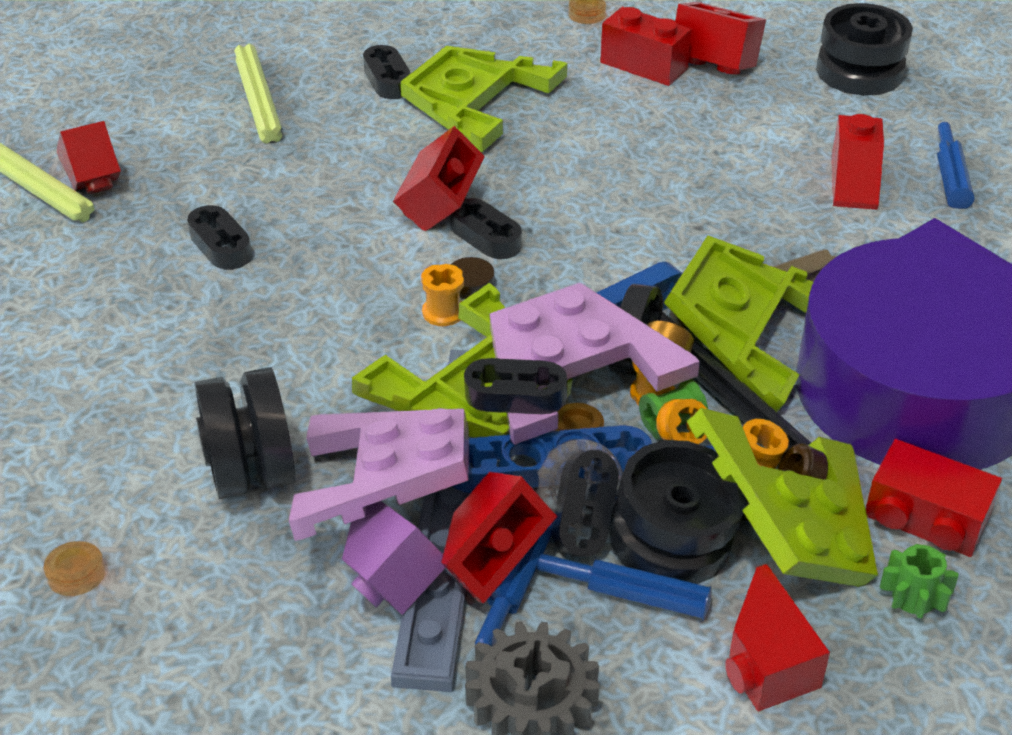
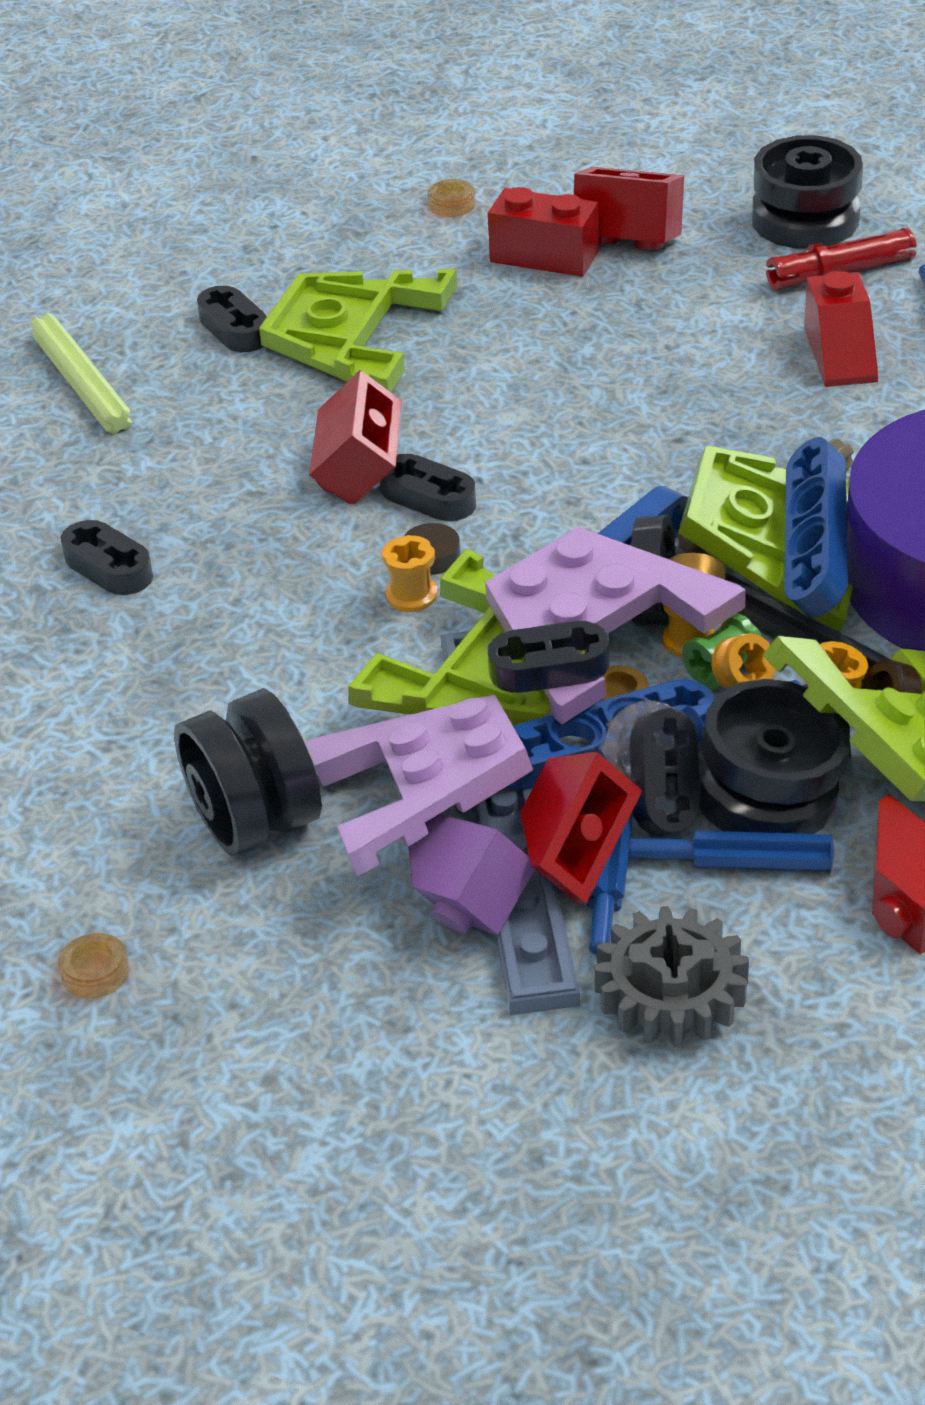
camera: 10 degrees left, 0 degrees up
none -> red pin [766,227,917,291]
none -> blue beam [785,437,848,617]

